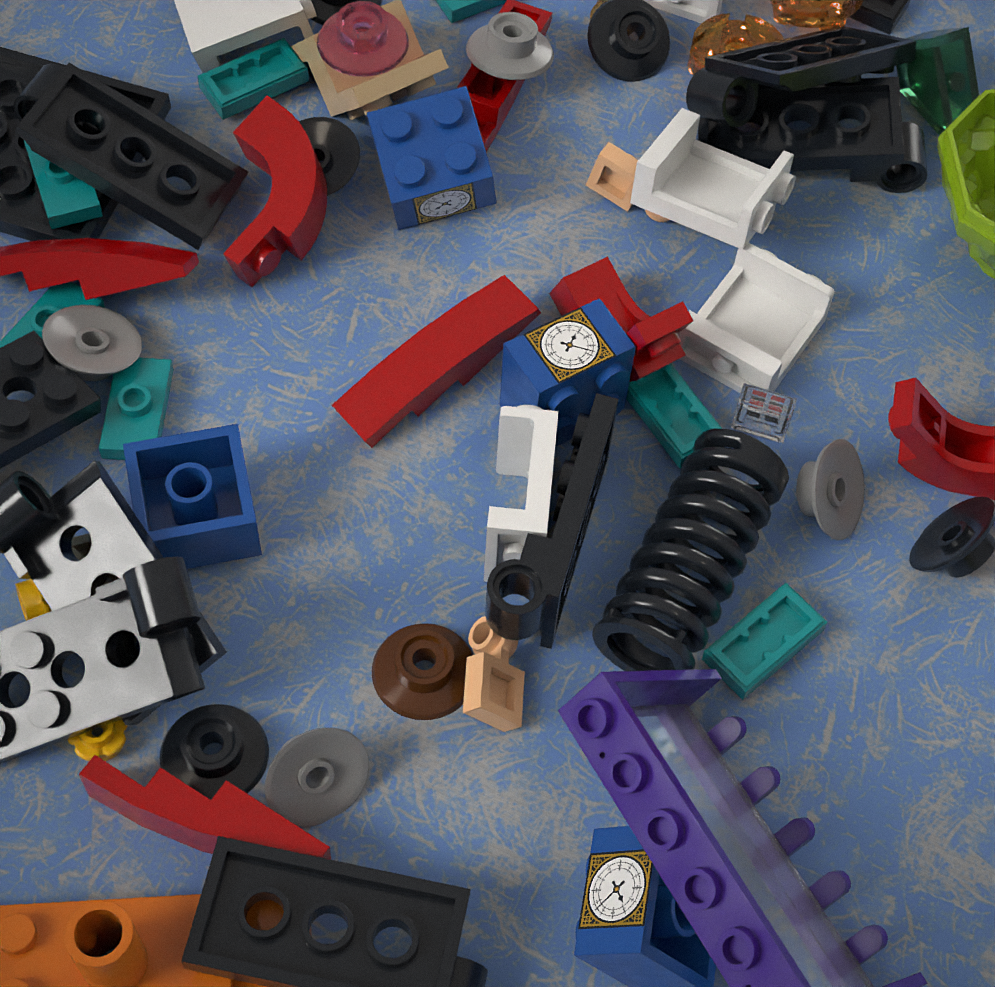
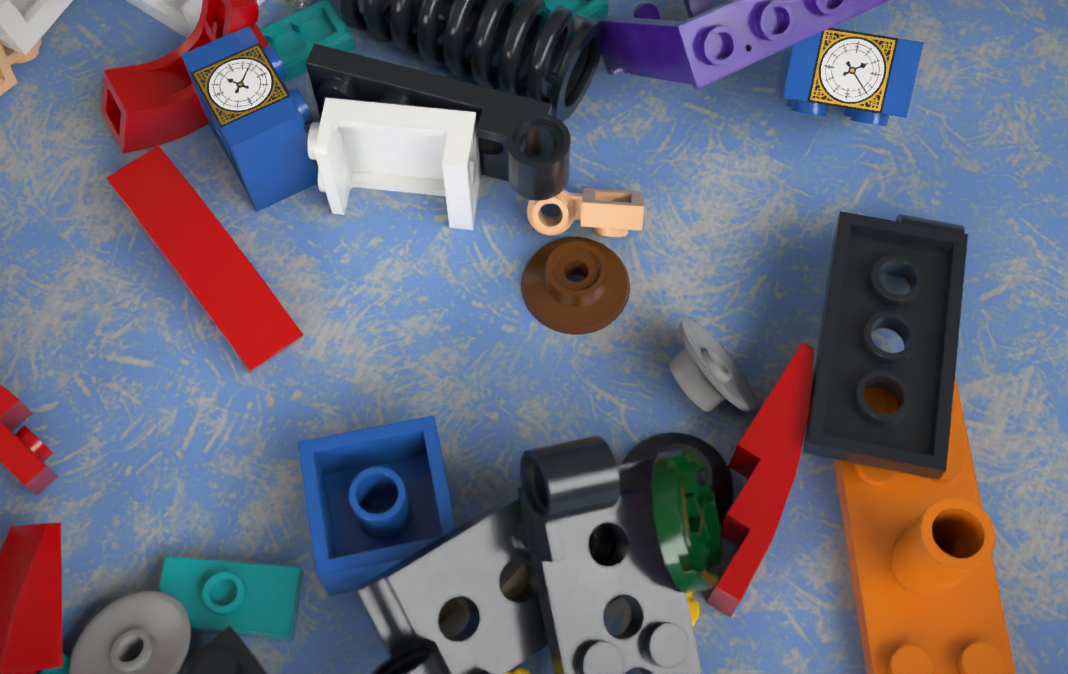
camera: 85 degrees left, 5 degrees up
none -> dark green tile [652,448,723,593]

